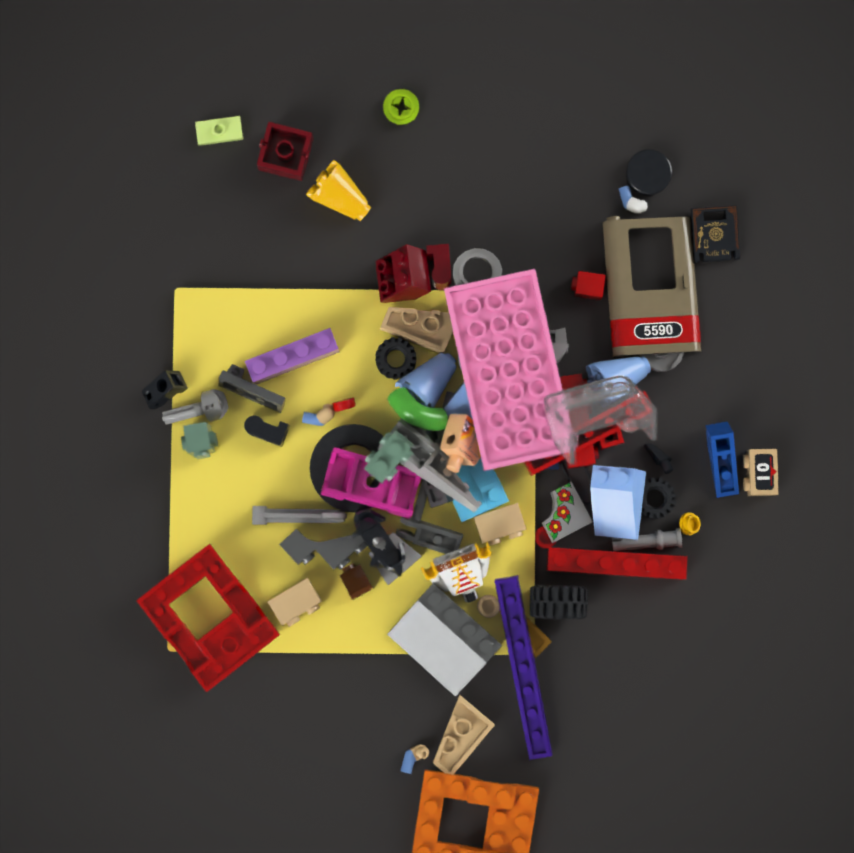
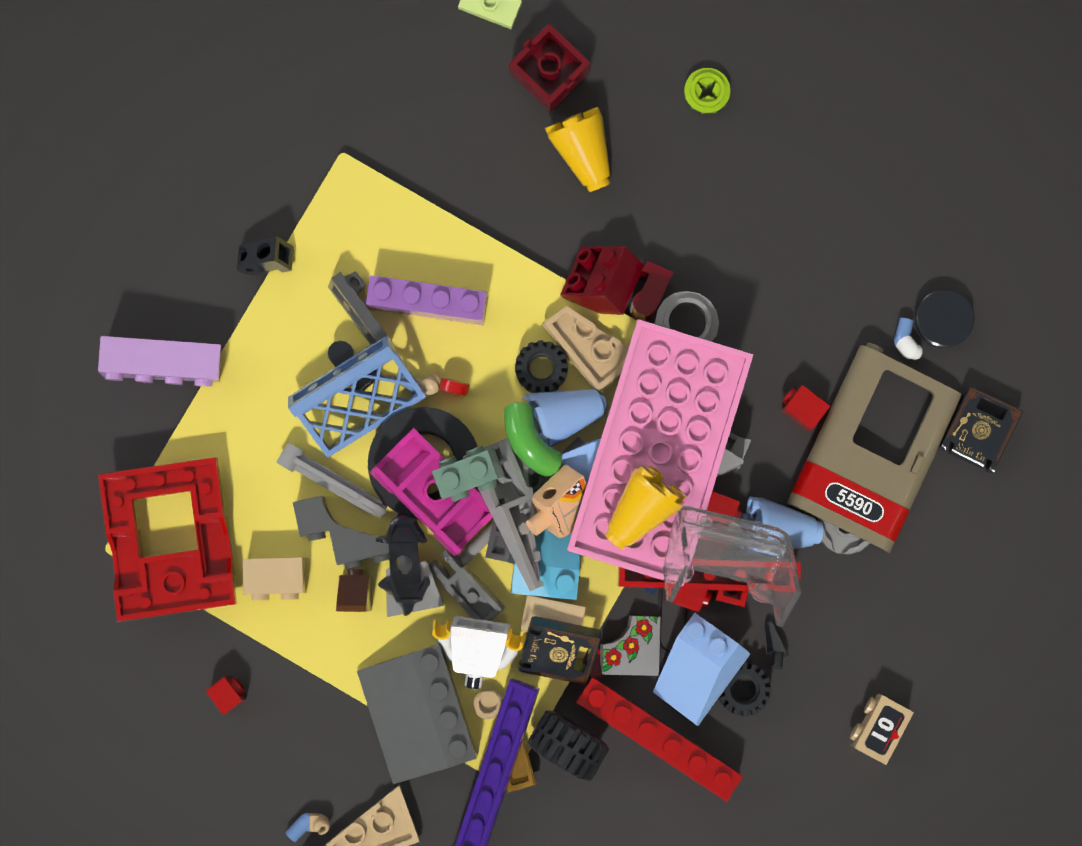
camera: 30 degrees right, 0 degrees up
light grey piece [162,389,229,425] -> none
sand green brick [181,422,218,459] -> none
light grey pin [612,528,682,552] -> none
yellow plate [679,512,701,535] -> none
blue slope [705,422,739,498] -> none
none -> lavender wedge [98,336,221,387]
none -> red plate [205,676,246,715]
none -> medium blue fence [288,336,426,458]
none -> black container [518,616,601,685]
none -> yellow cone [605,465,687,550]

